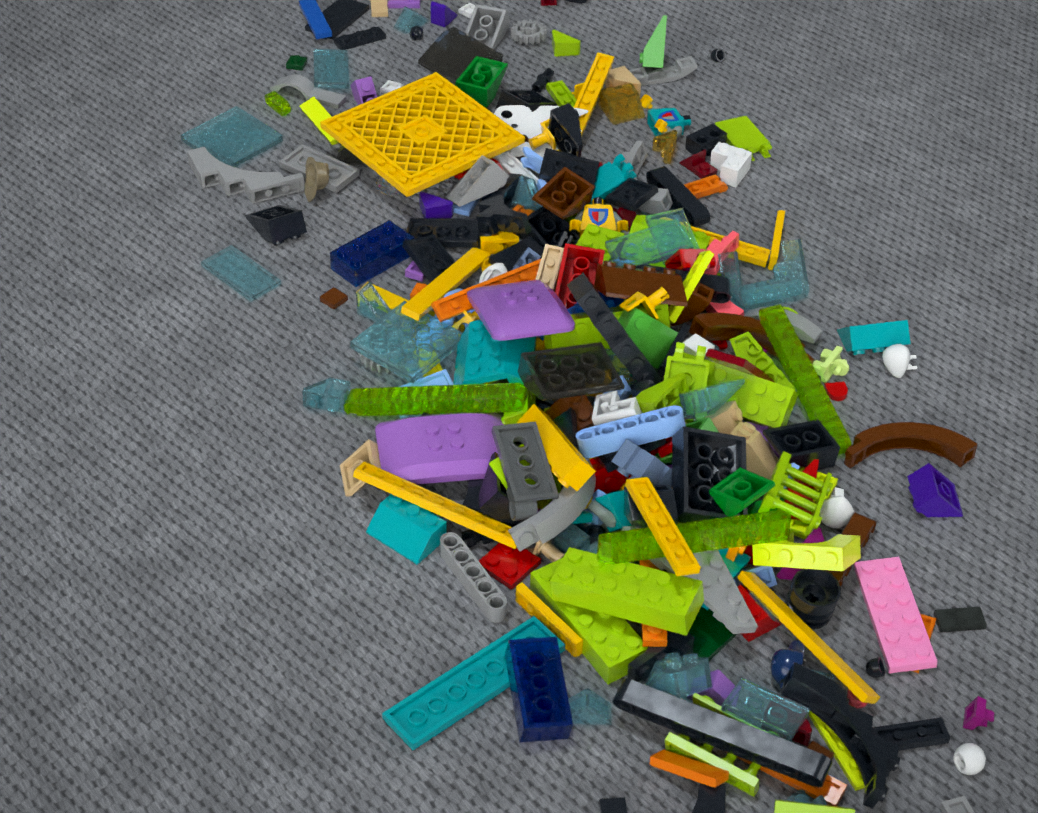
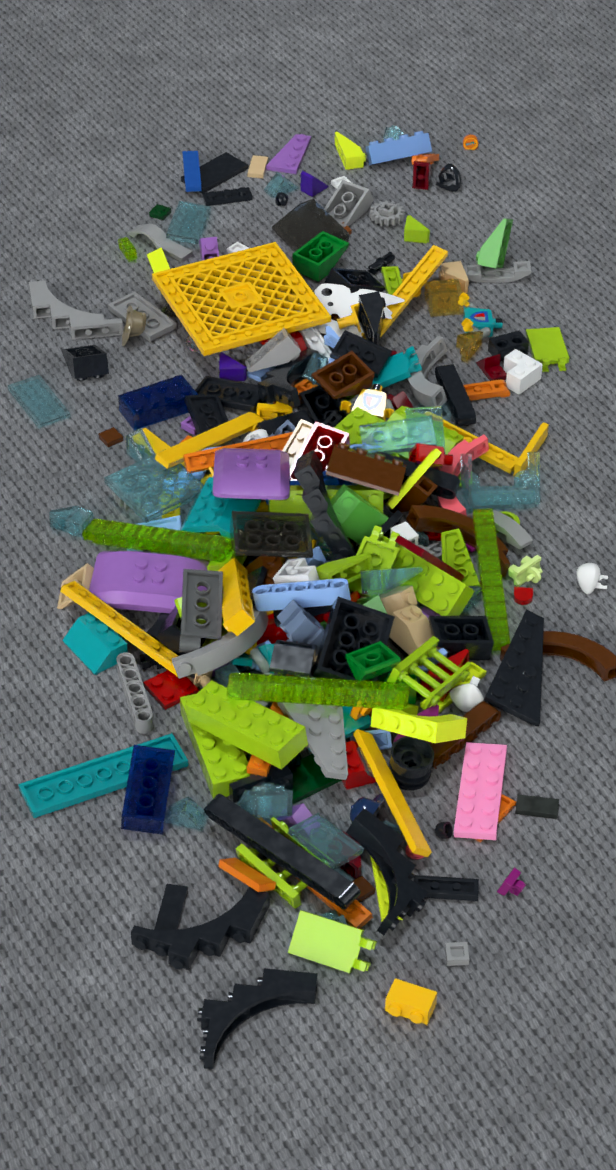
camera: 15 degrees right, 0 degrees up
clear light blue plate [181,106,283,167] -> none
yellow tile [515,582,583,657] -> none
black tile [605,178,659,212] -> none
yellow bracket [619,287,669,320] -> none
yellow tile [625,477,701,576] -> none
black hinge [710,48,725,62] -> none
teal slope [837,320,911,355] -> none
dark purple slope [907,463,963,517] -> none
white piece [953,743,986,775] -> none
none -> black wing [483,609,544,726]

